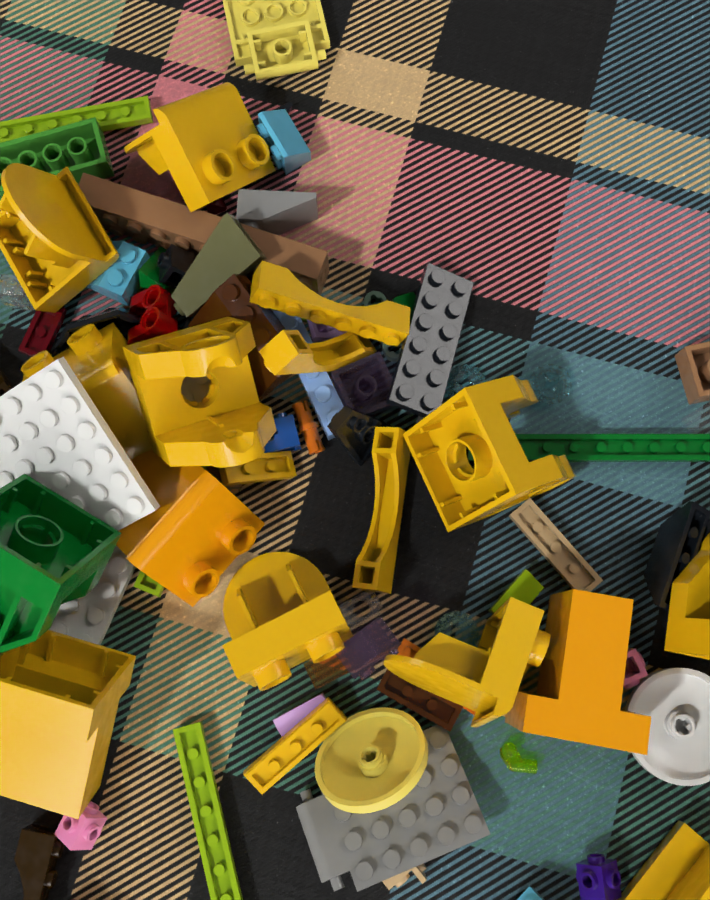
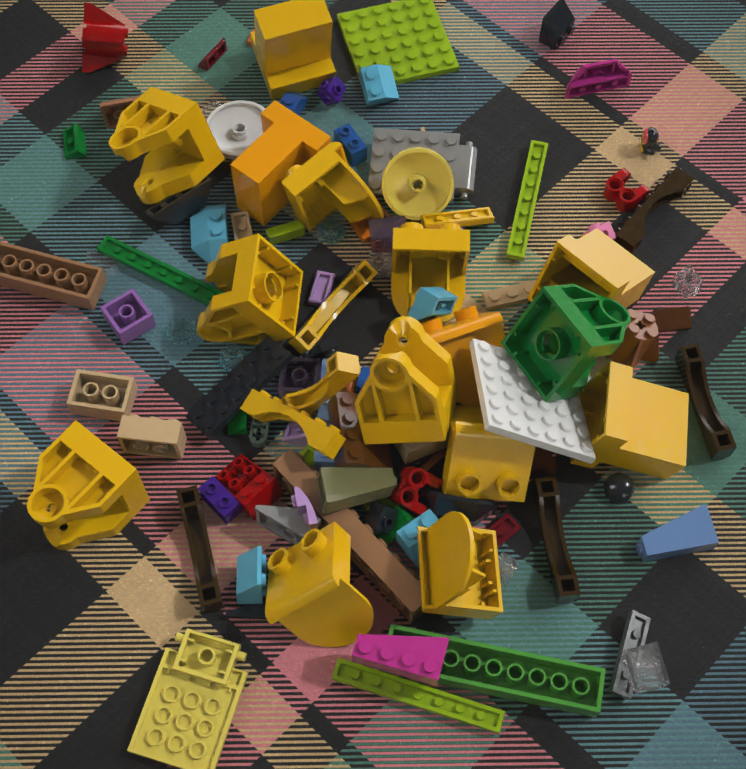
camera: 155 degrees left, 15 degrees down
none -> yellow brick [27,420,150,551]
none -> tan brick [66,369,138,421]
none -> medium lavender brick [100,288,156,345]
none -> tan brick [117,414,187,460]
none -> dark brown arch [176,485,224,613]
none -> medium azure wedge [190,204,228,264]
none -> dark purple hinge [198,476,242,525]
none -> red slope [215,454,284,520]
none -> blue slope [279,92,309,115]
none -> lavender slope [291,487,318,530]
none -> lavender tile [308,270,335,306]
none -> blue brick [334,123,367,167]
none -> dark pink wedge [352,634,449,686]
none -> medium azure slope [408,287,458,323]
none -> tan plate [482,280,536,311]

